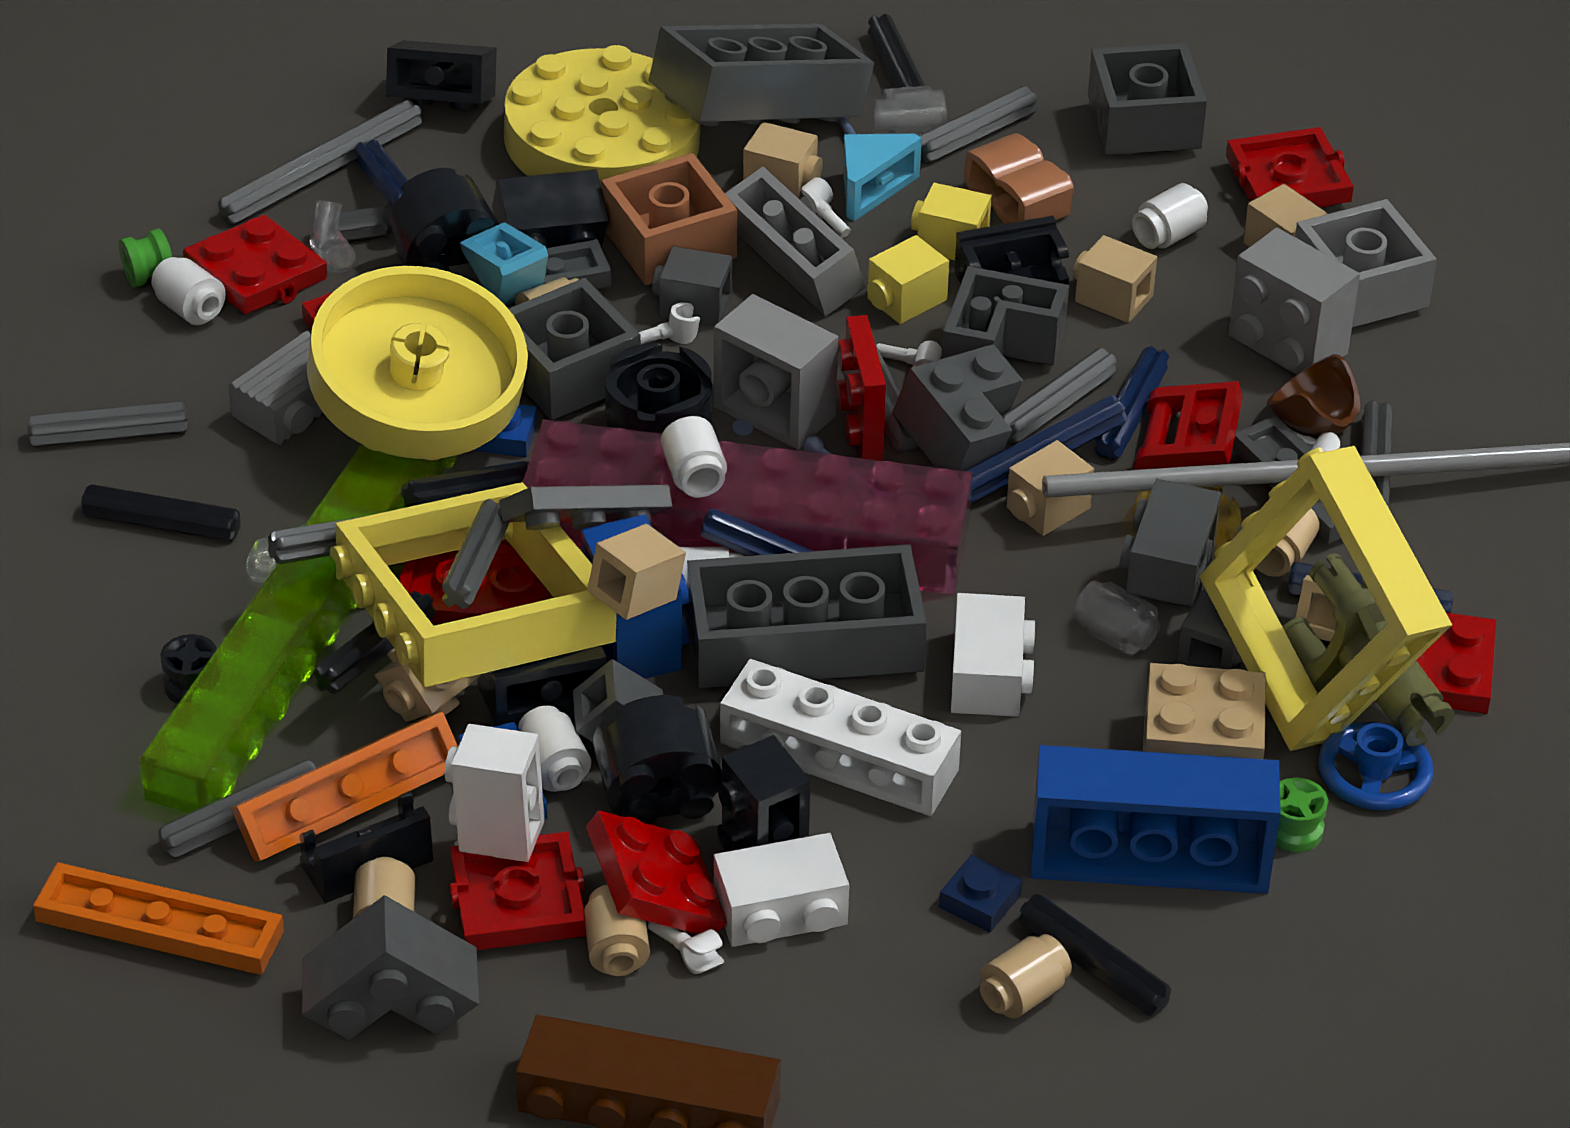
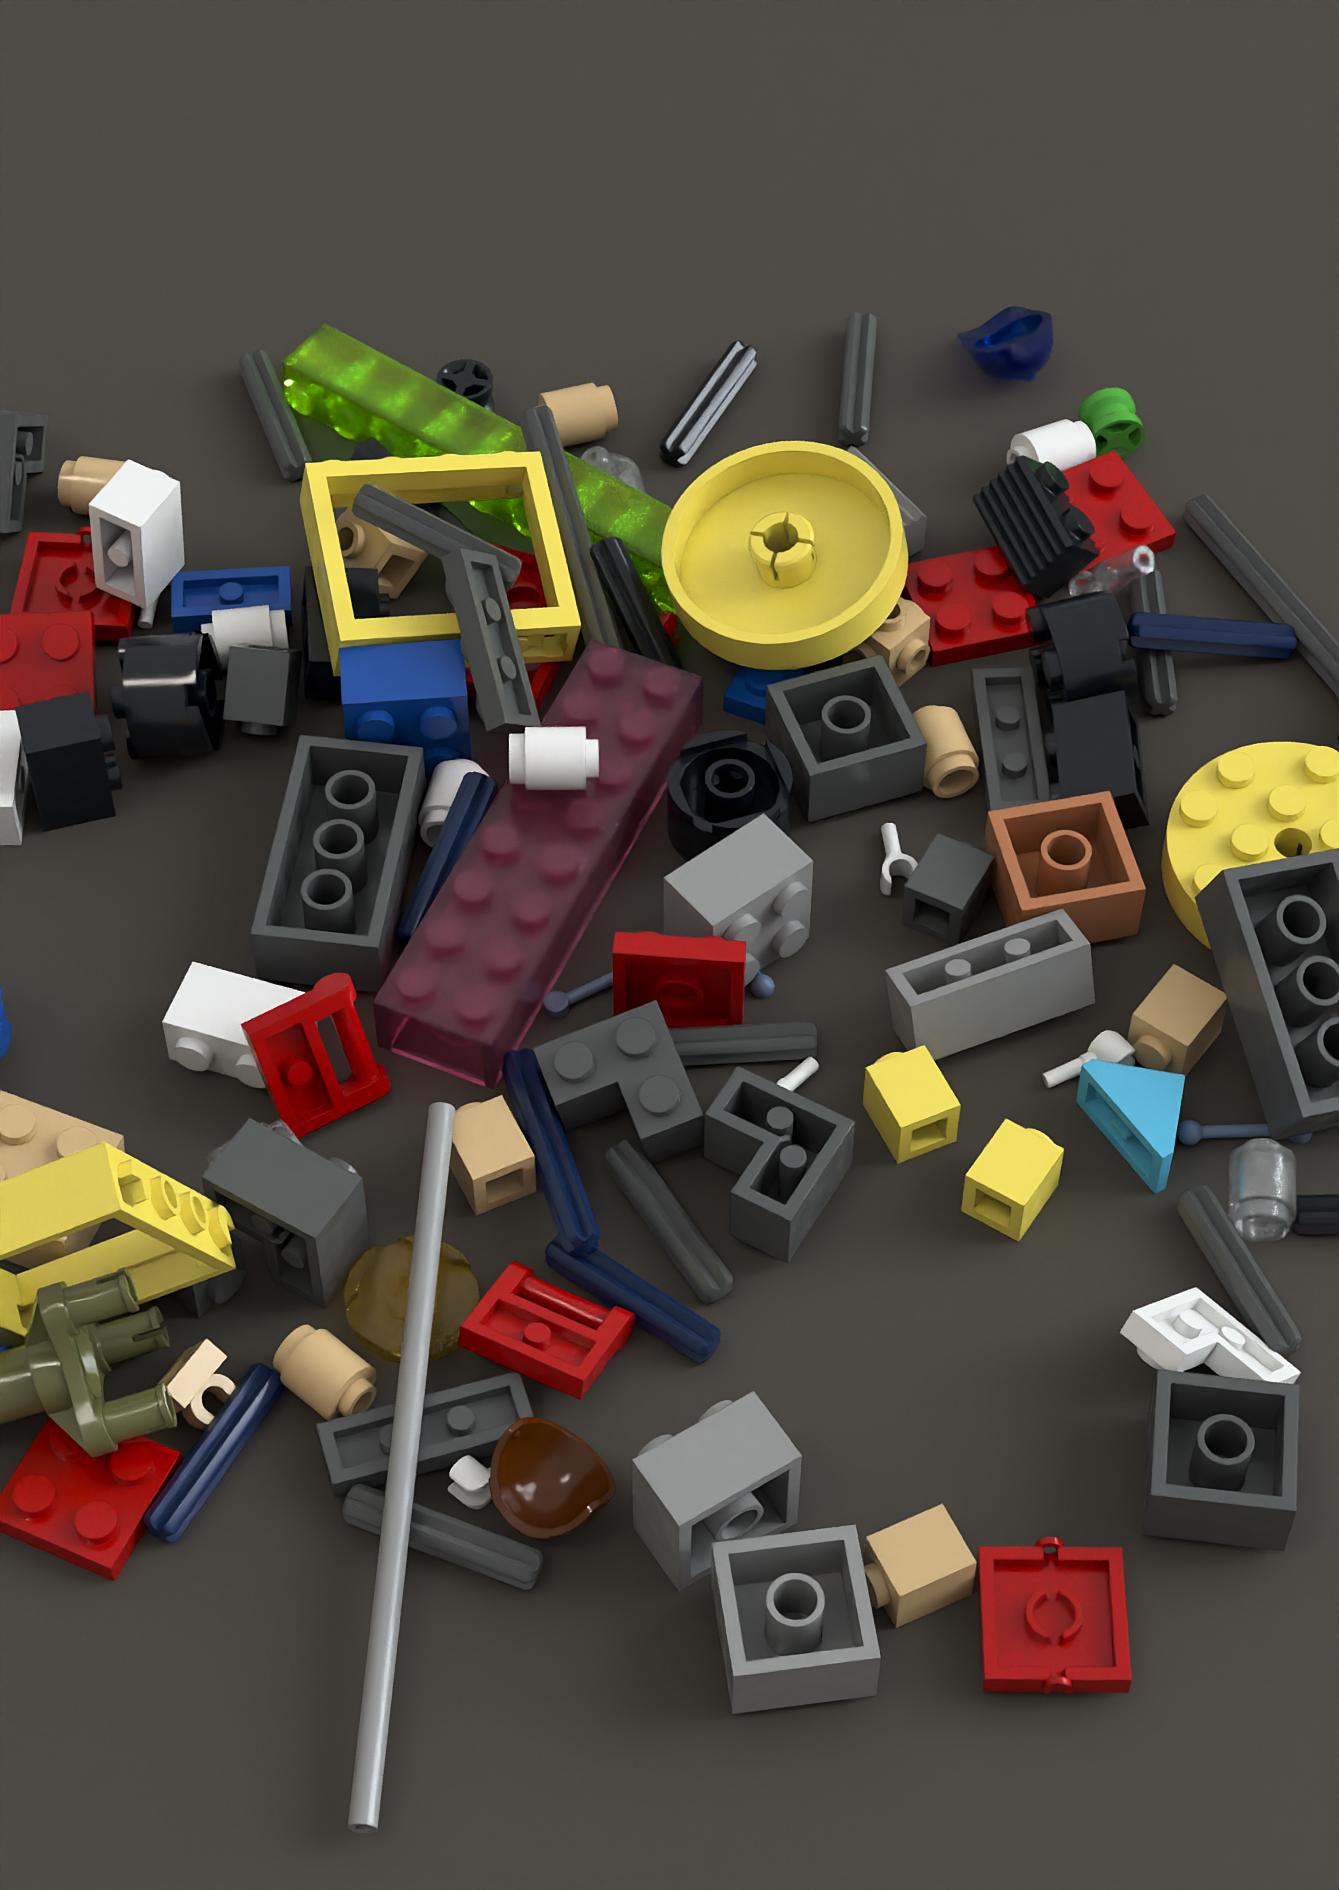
camera: 105 degrees right, 10 degrees up
orange plate [33,862,284,975] -> none
orange plate [230,711,458,862] -> none
black hinge [300,791,433,904] -> none
medium azure slope [459,222,548,306] -> none
tan brick [587,523,686,620] -> none
white brick [720,659,961,816] -> none
black hinge [954,216,1069,285] -> none
nougat brick [964,133,1074,224] -> none
tan brick [1073,235,1157,323] -> none
white brick [1132,183,1208,249] -> none
none -> red plate [240,973,391,1139]
none -> tan brick [535,382,618,447]
none -> clear blue piece [957,306,1054,382]
none -> black brick [972,455,1100,599]
none -> white plate [1120,1287,1301,1384]

